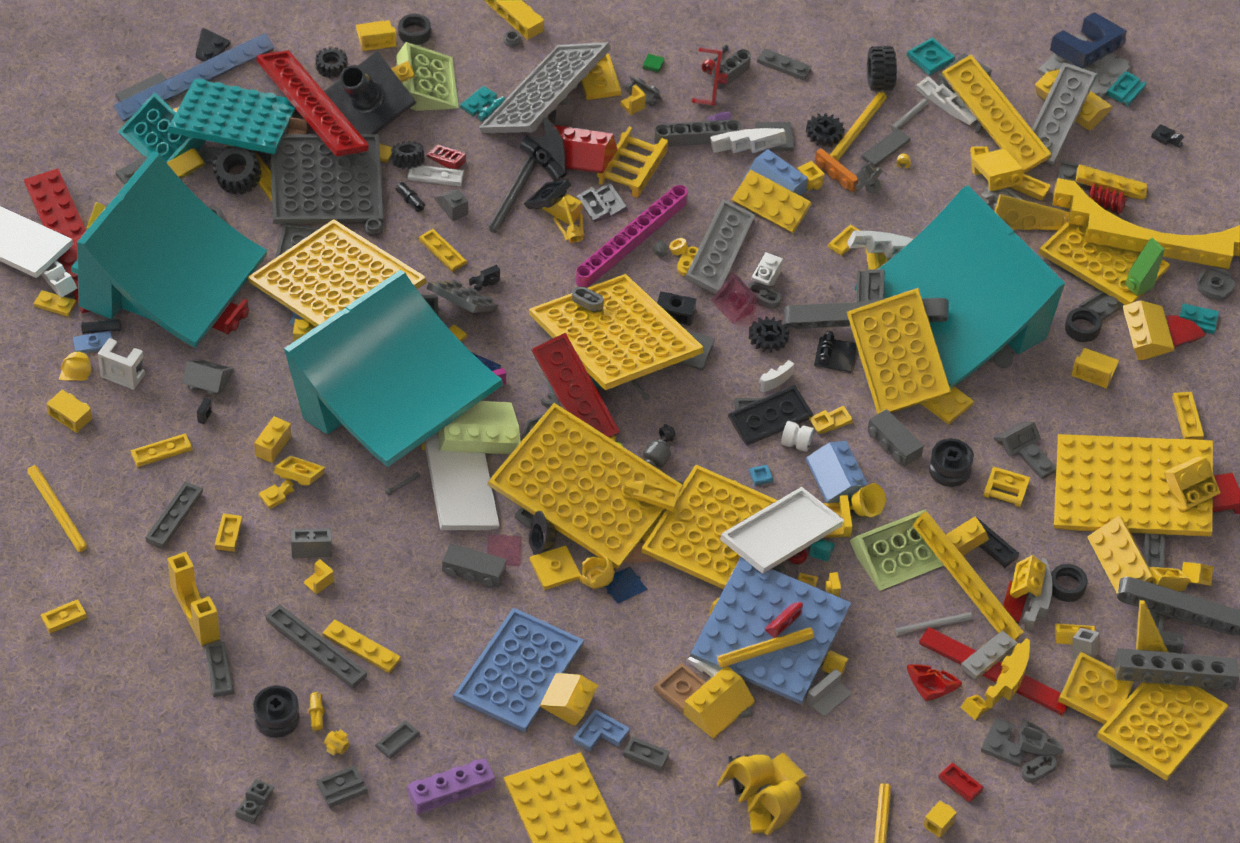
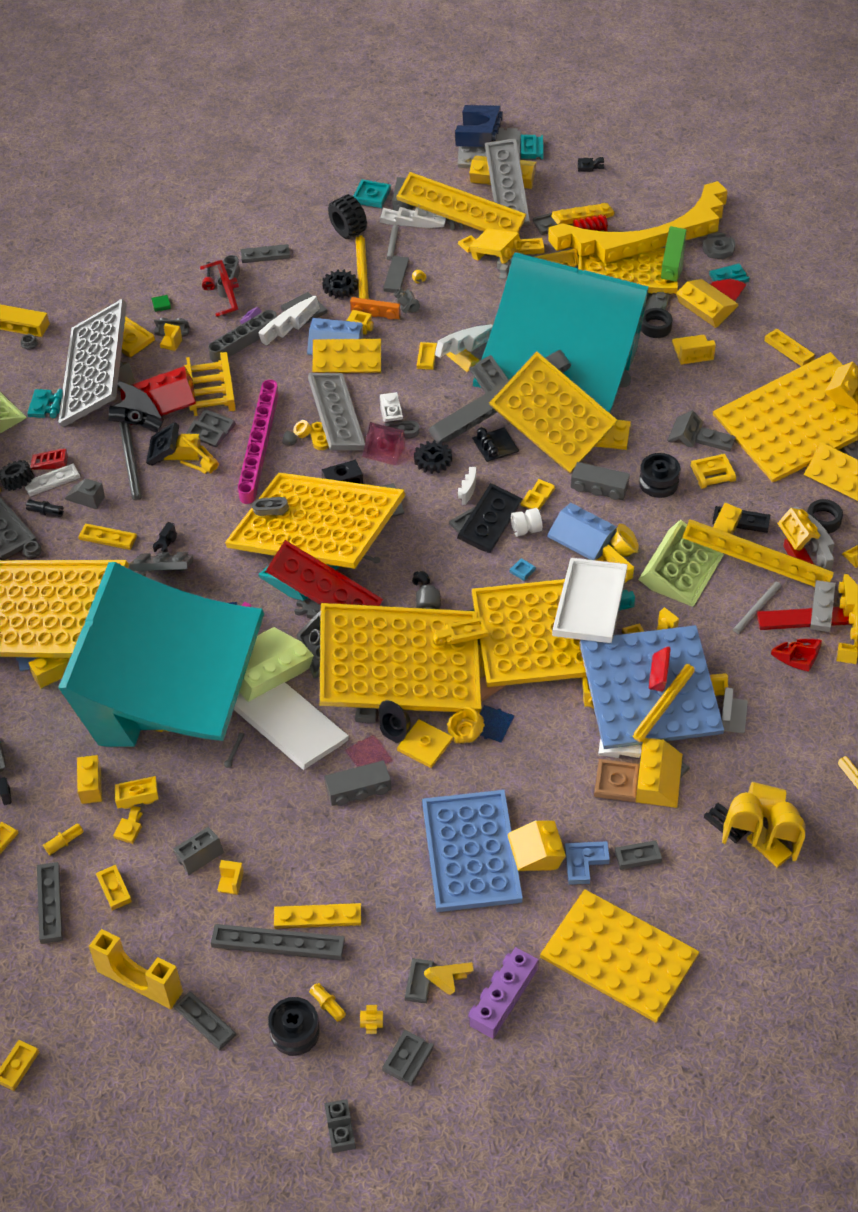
camera: 30 degrees left, 0 degrees up
none -> yellow axle [42,823,84,856]
none -> yellow slope [424,962,474,995]

